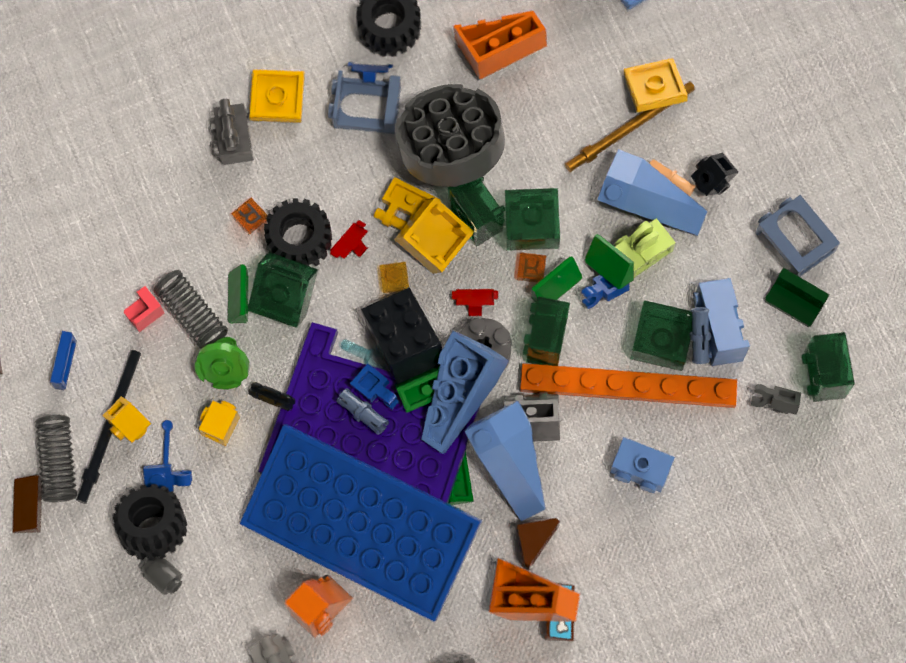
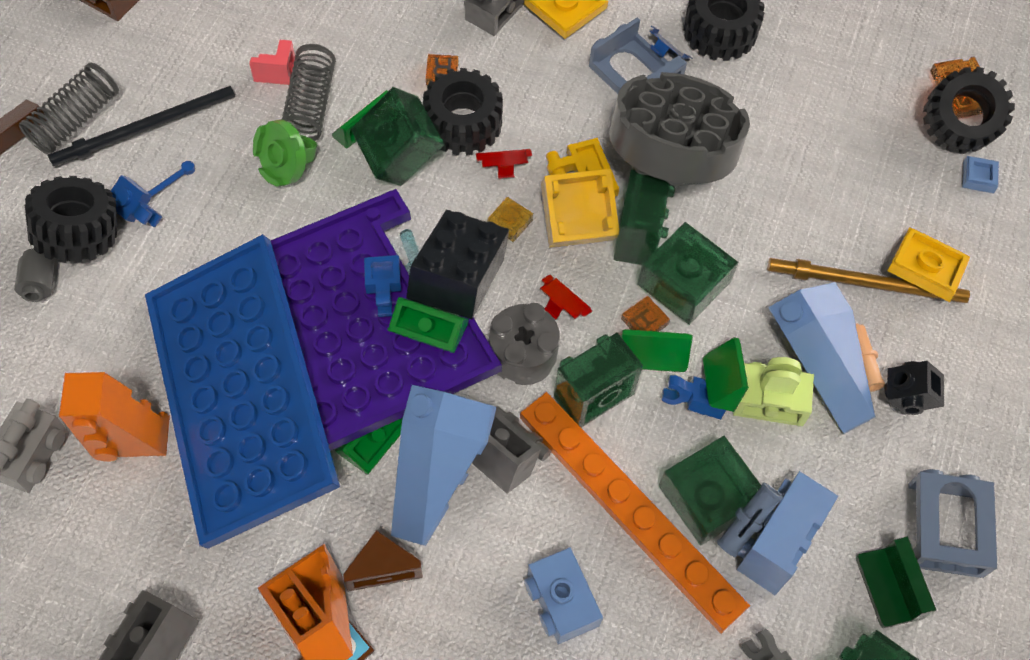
camera: 40 degrees right, 10 degrees down
blue tile [50,331,77,390] -> none
yellow brick [102,396,151,443] -> none
yellow brick [199,400,240,446] -> none
black axle [248,382,295,411] -> none
sand blue pin [337,389,389,435] -> none
medium blue wedge [422,331,509,454] -> none
orange wedge [453,11,547,80] -> none

